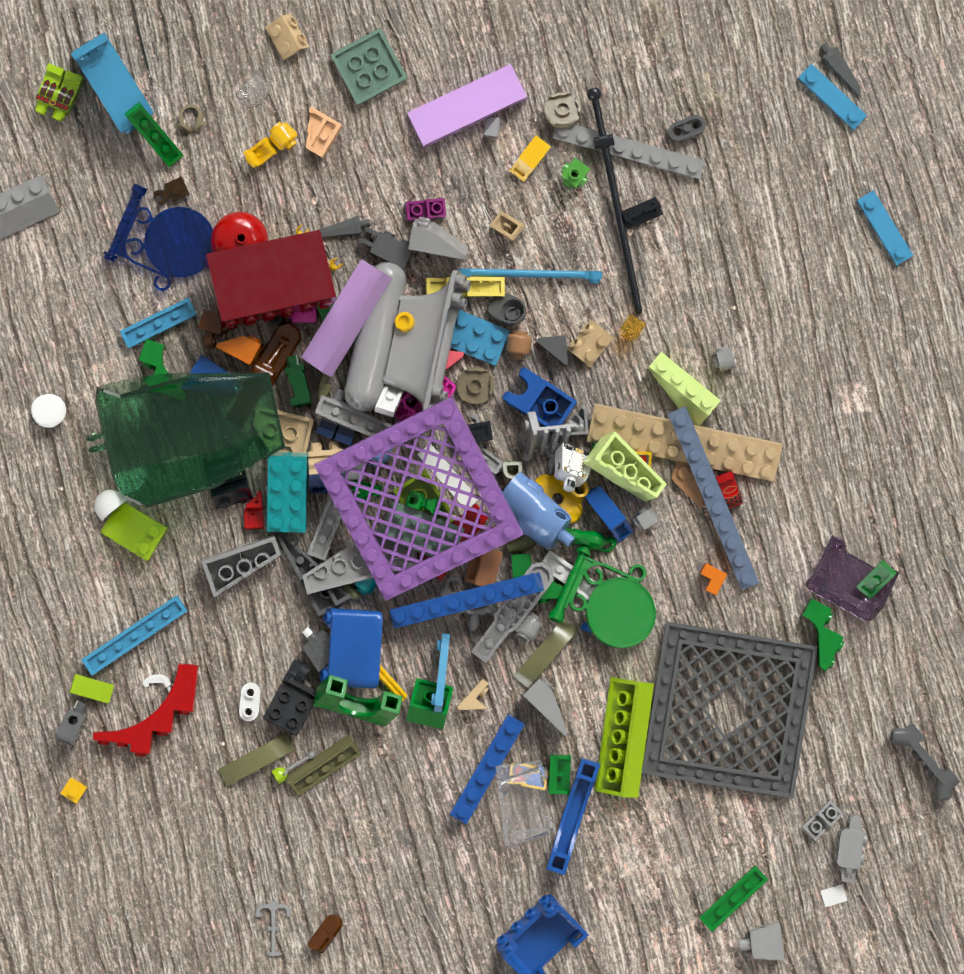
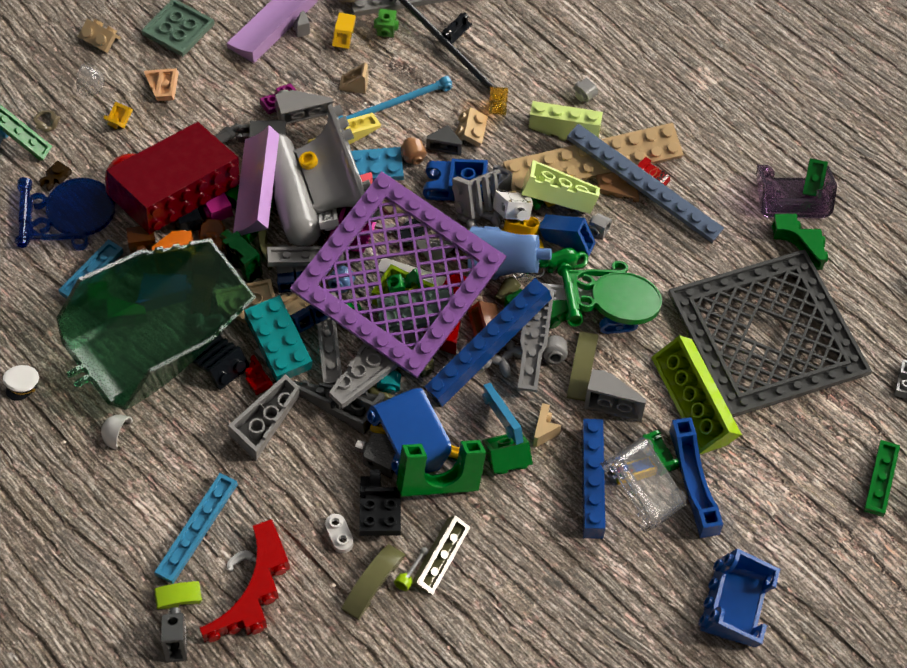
camera: 35 degrees left, 30 degrees down
lime slope [101,502,169,561] -> none
yellow head [269,122,297,151] -> none
dark grey cap [488,293,527,326] -> none
orange piece [699,563,727,596] -> none

